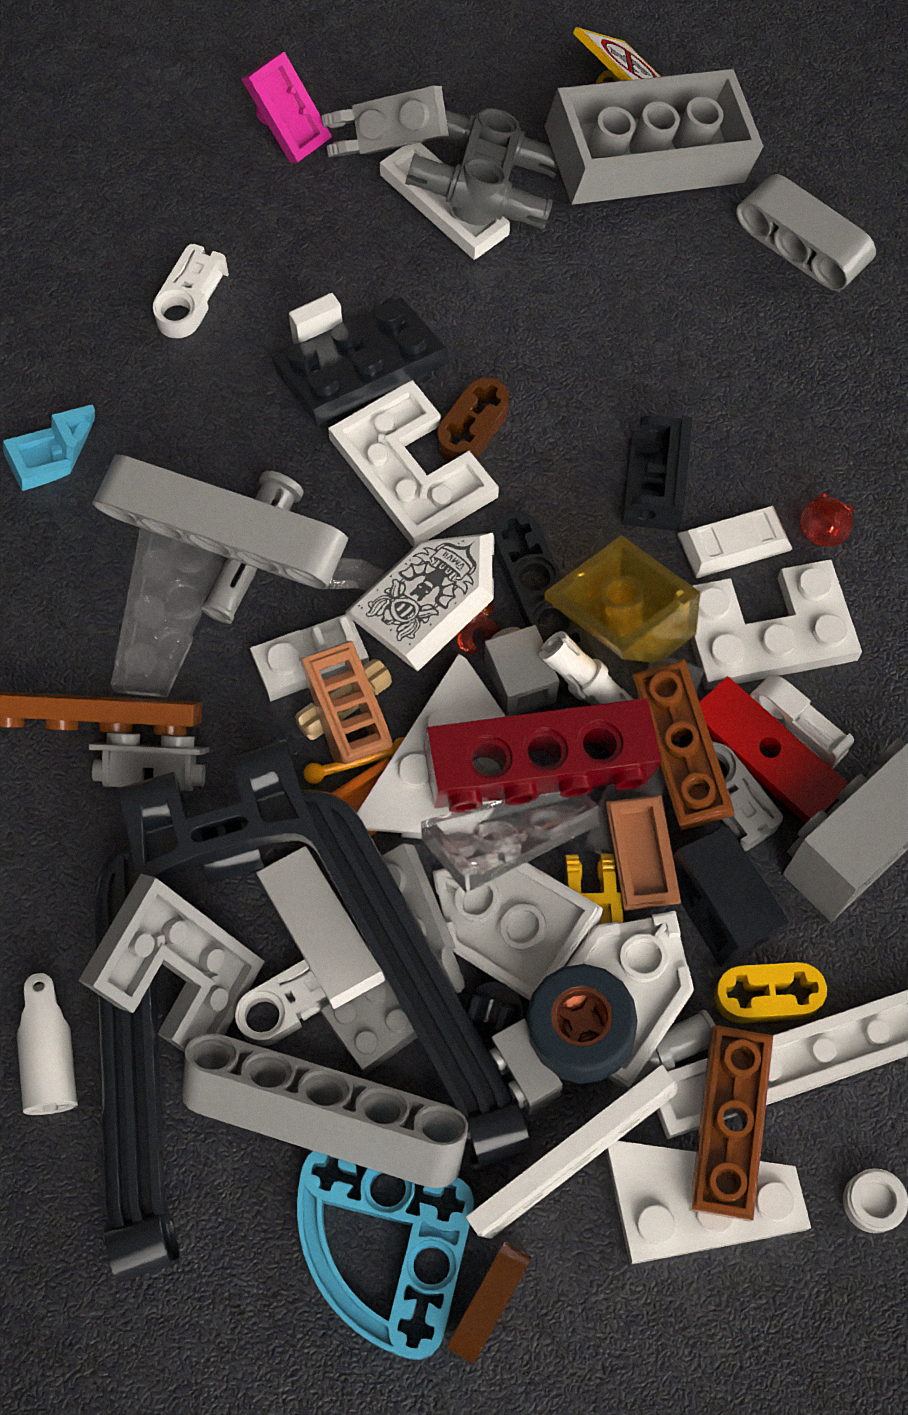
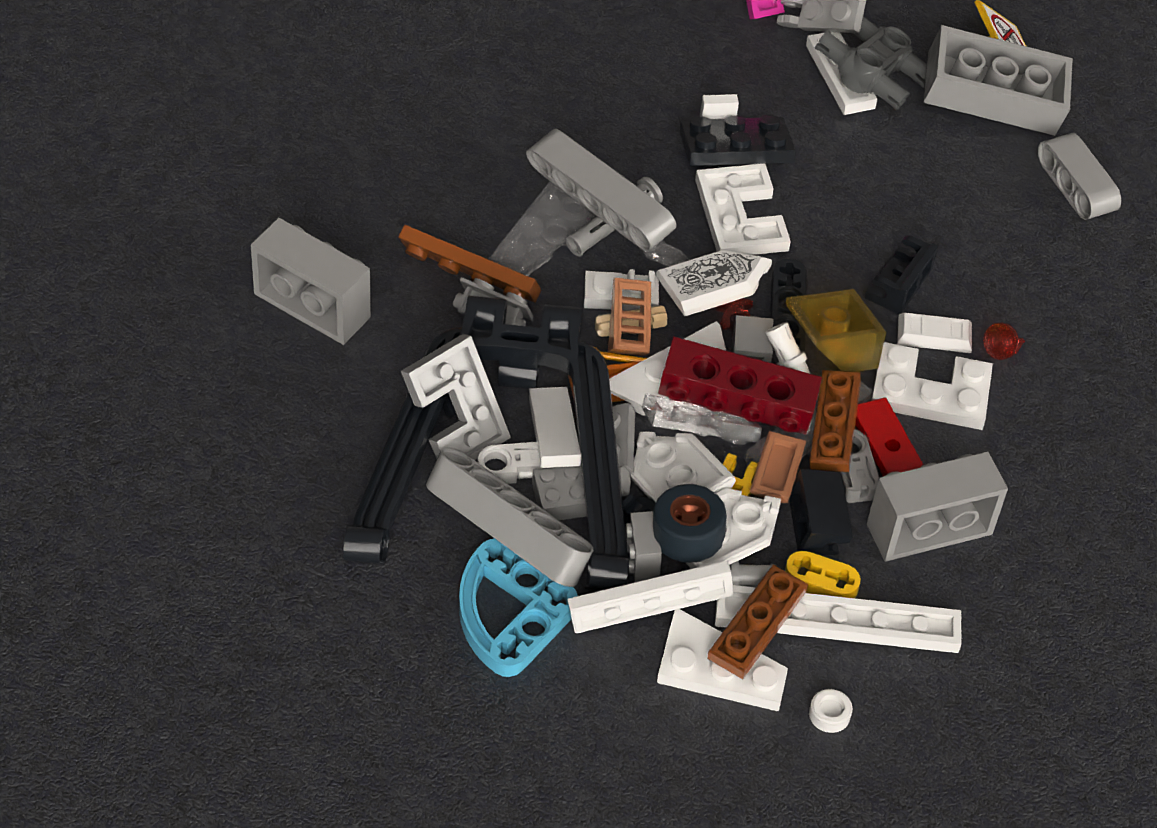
camera: 20 degrees right, 15 degrees down
medium azure slope [3,404,95,491] -> none
white piece [17,973,78,1115] -> none
white piece [153,244,229,338] -> none
reddish brown beam [438,378,509,462] -> none
reddish brown beam [446,1241,532,1365] -> none
white piece [750,675,854,769] -> none

